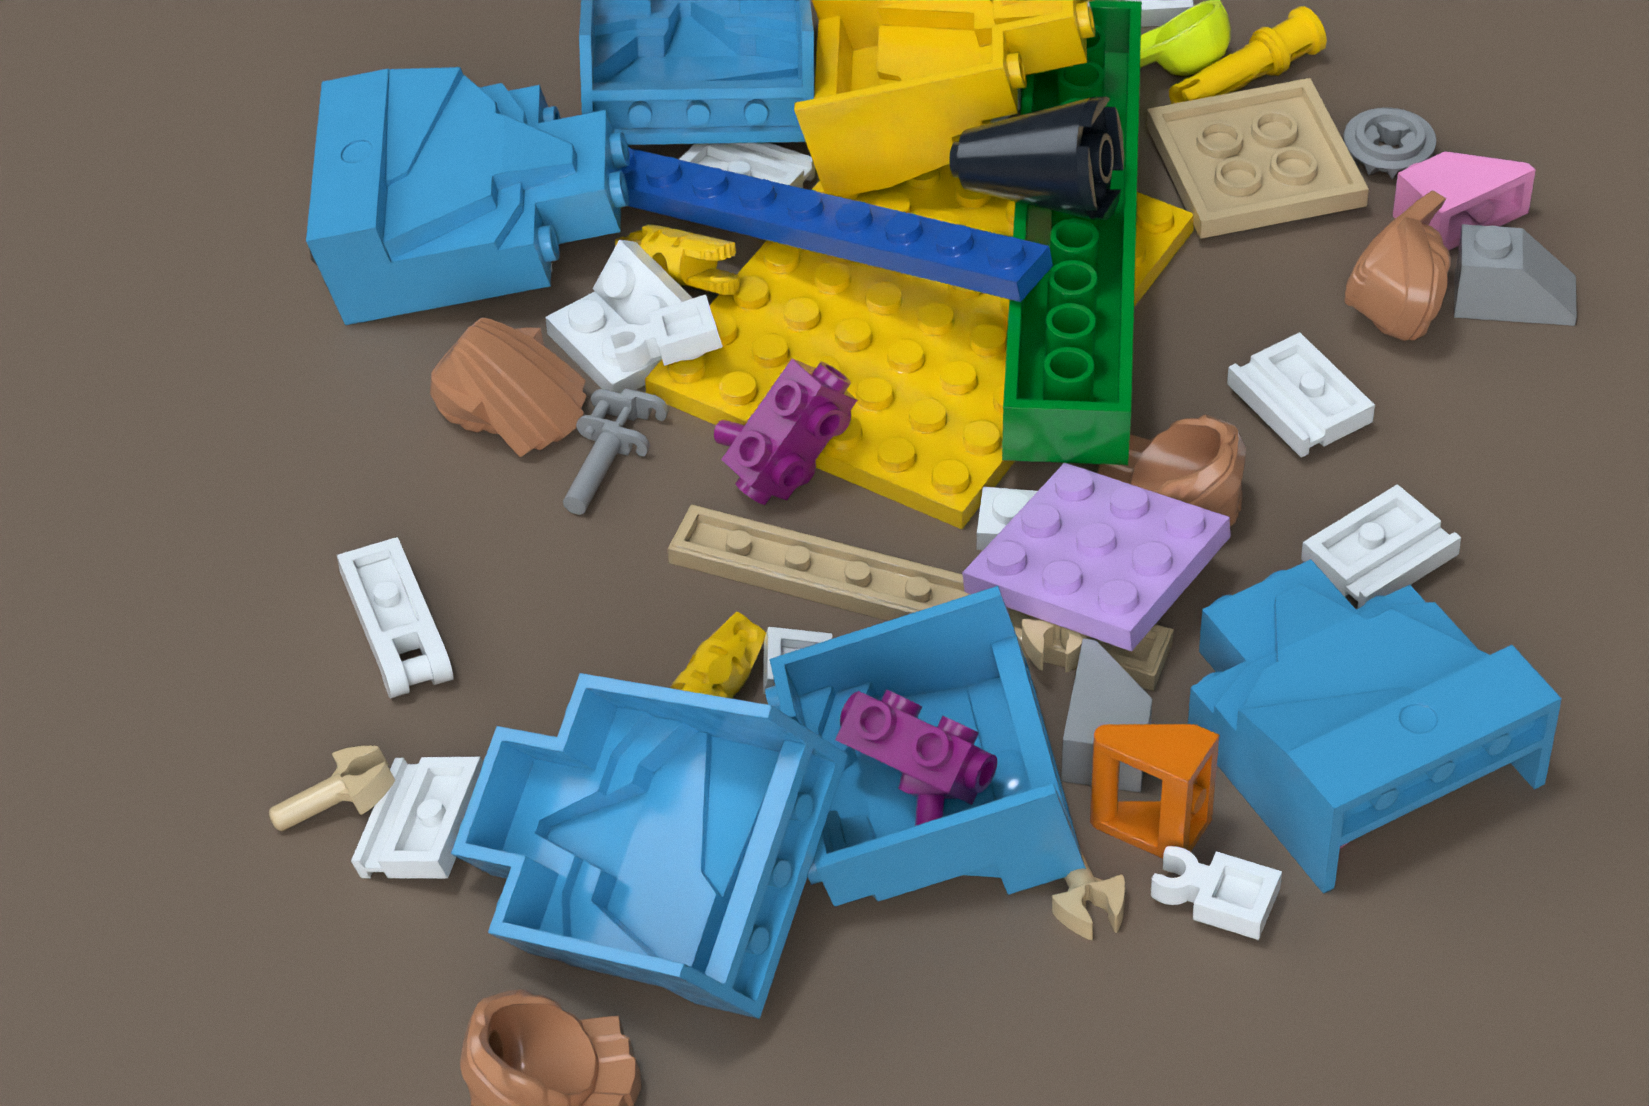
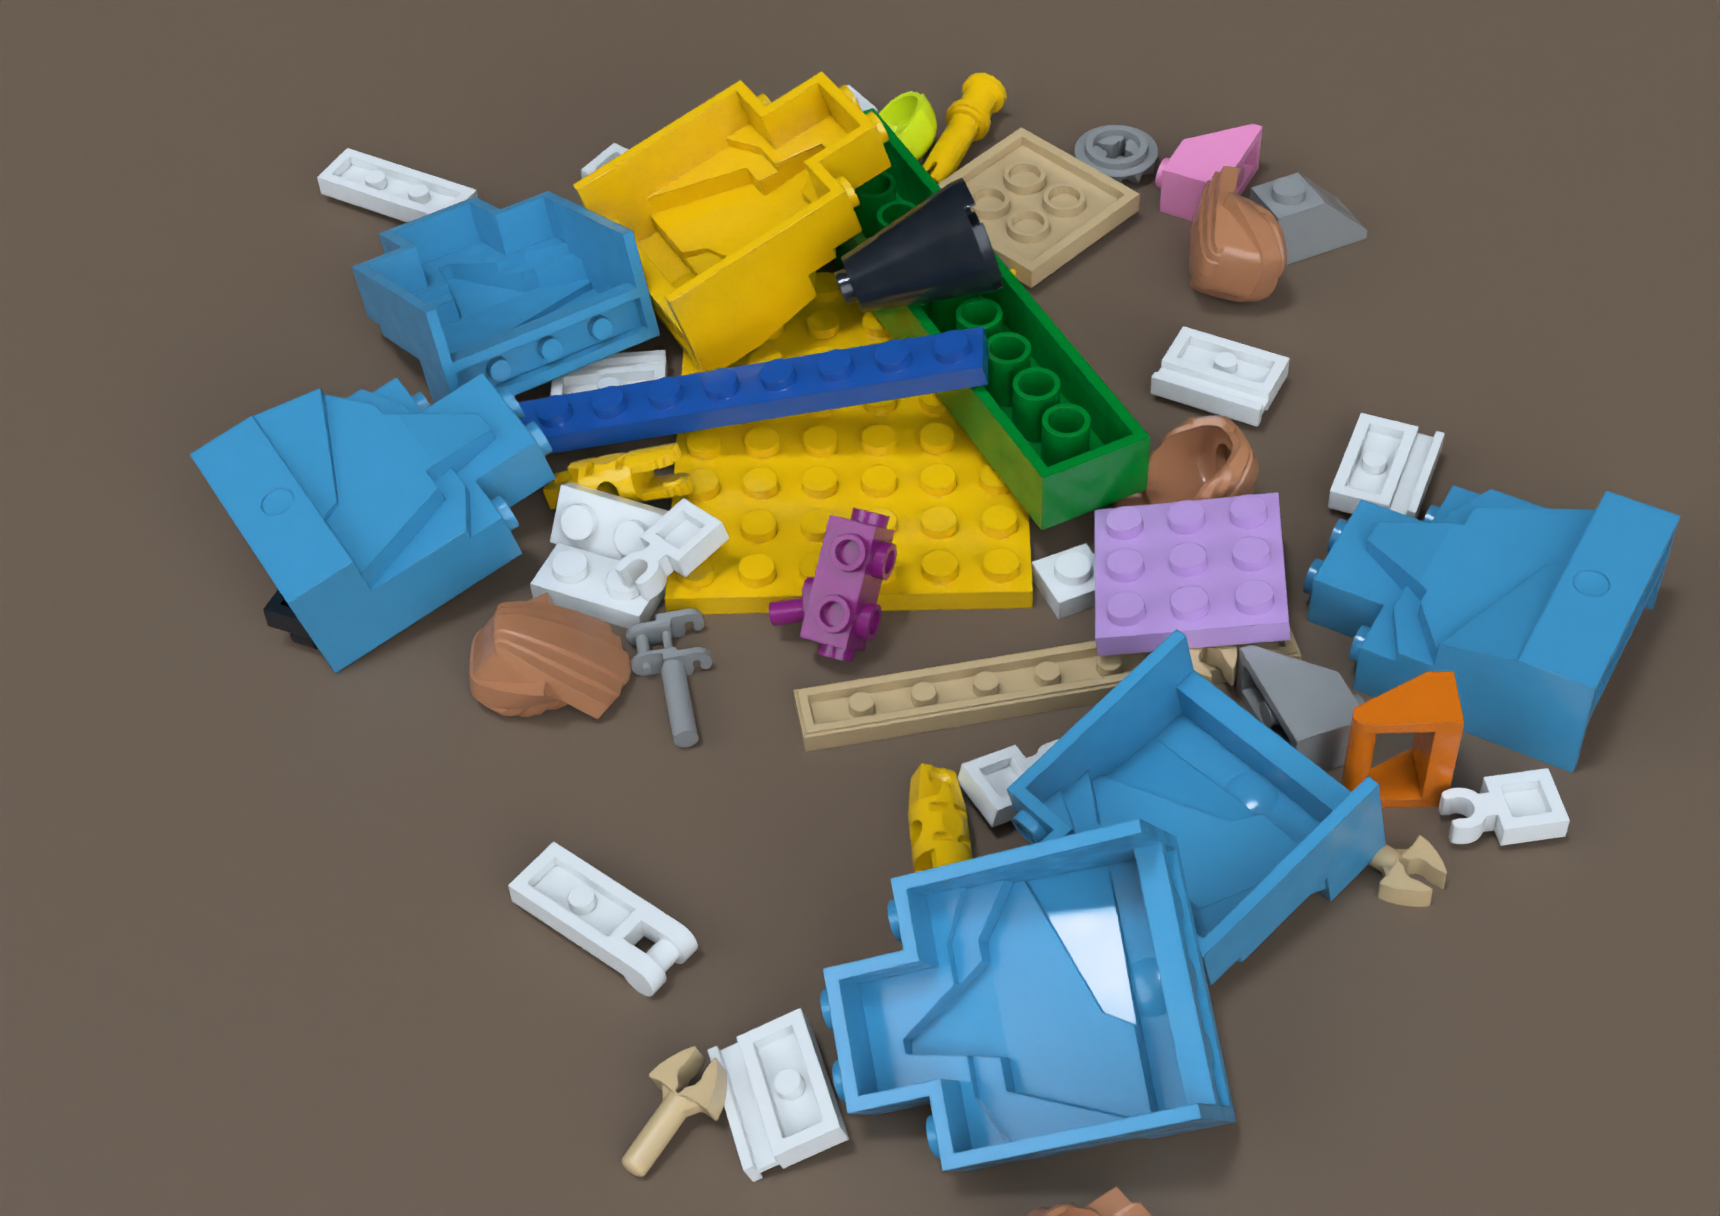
camera: 30 degrees left, 0 degrees up
magenta brick [835,689,998,826] -> none

